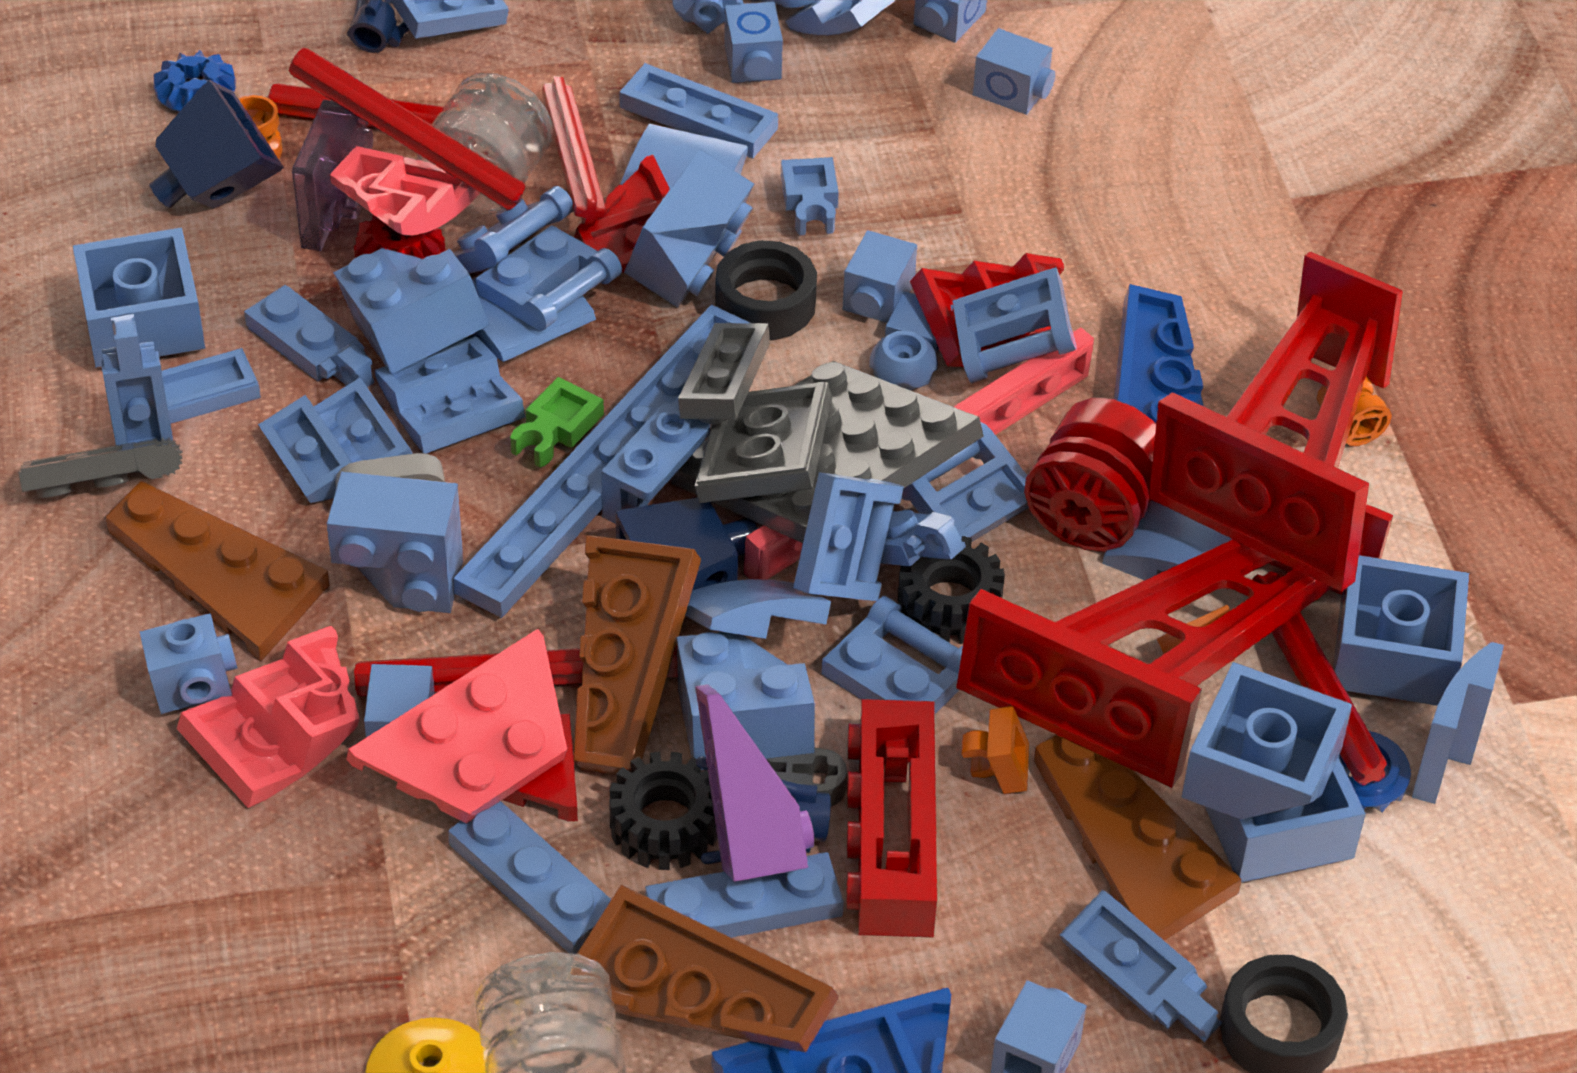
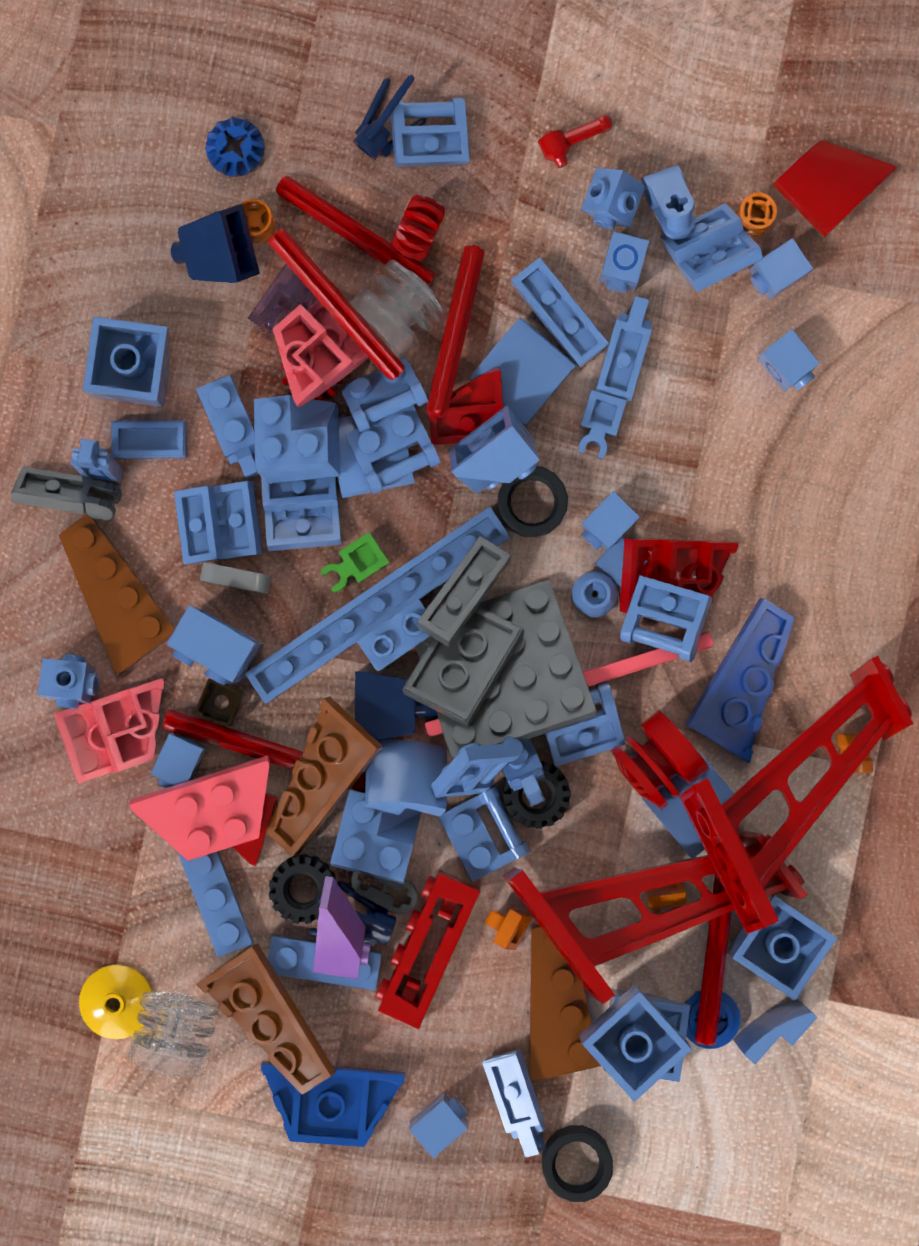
camera: 25 degrees right, 40 degrees up
none -> dark brown piece [194,678,246,727]
none -> red gear [392,194,445,261]
none -> medium blue hinge [595,296,652,402]

